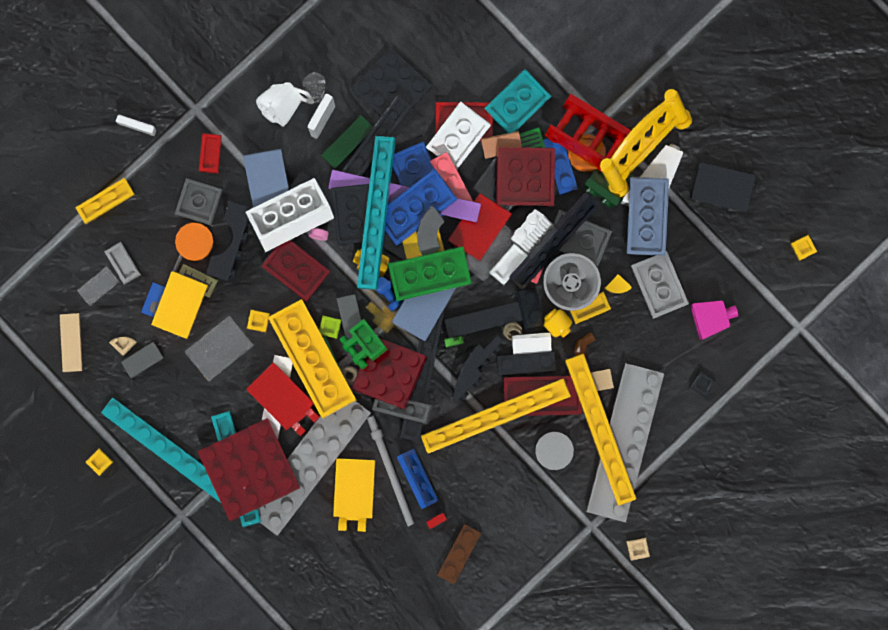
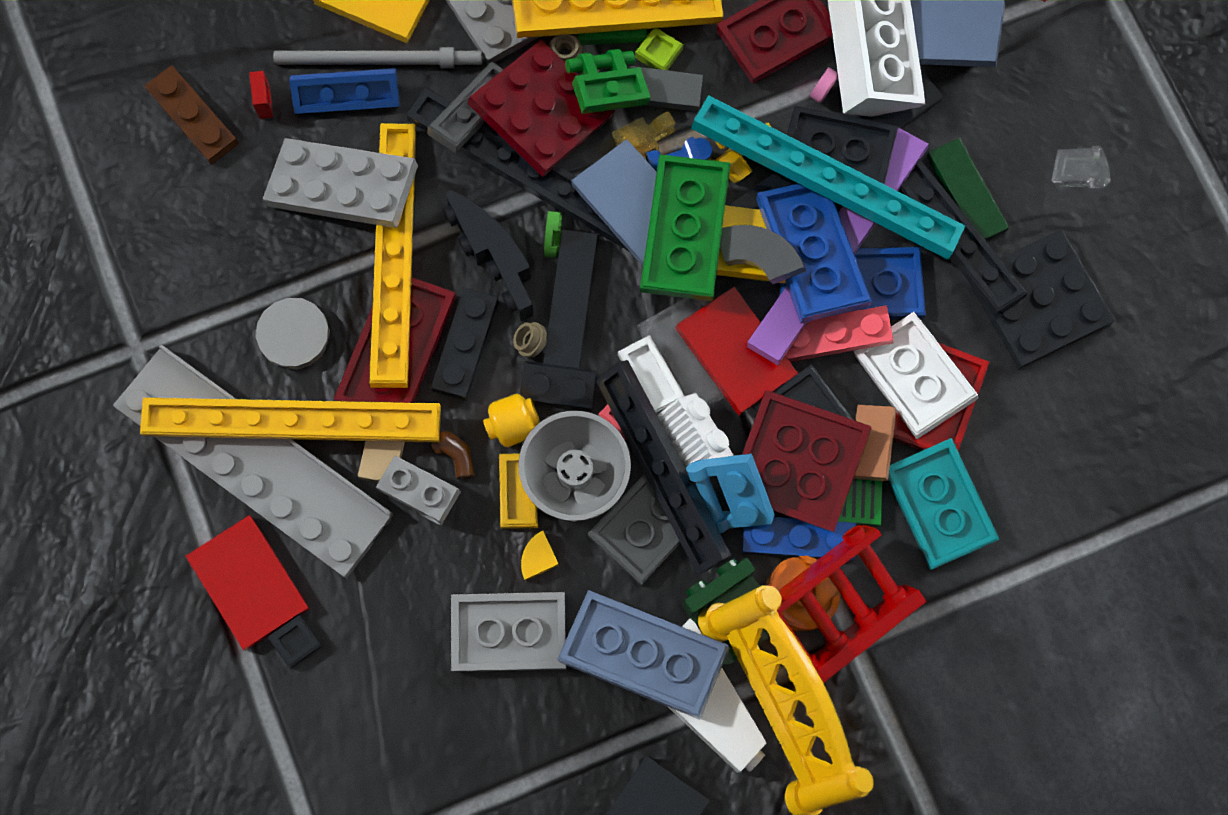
camera: 110 degrees right, 10 degrees down
white piece [256,82,314,127] -> none
white tile [308,94,335,139] -> none
white tile [512,333,552,355] -> none
tan tile [626,538,650,561] -> none
dark pink torso [690,301,738,340] -> none
none -> red tile [186,515,310,651]
none -> light grey plate [262,138,418,228]
none -> light grey plate [376,456,461,525]
none -> dark azure plate [686,454,775,533]

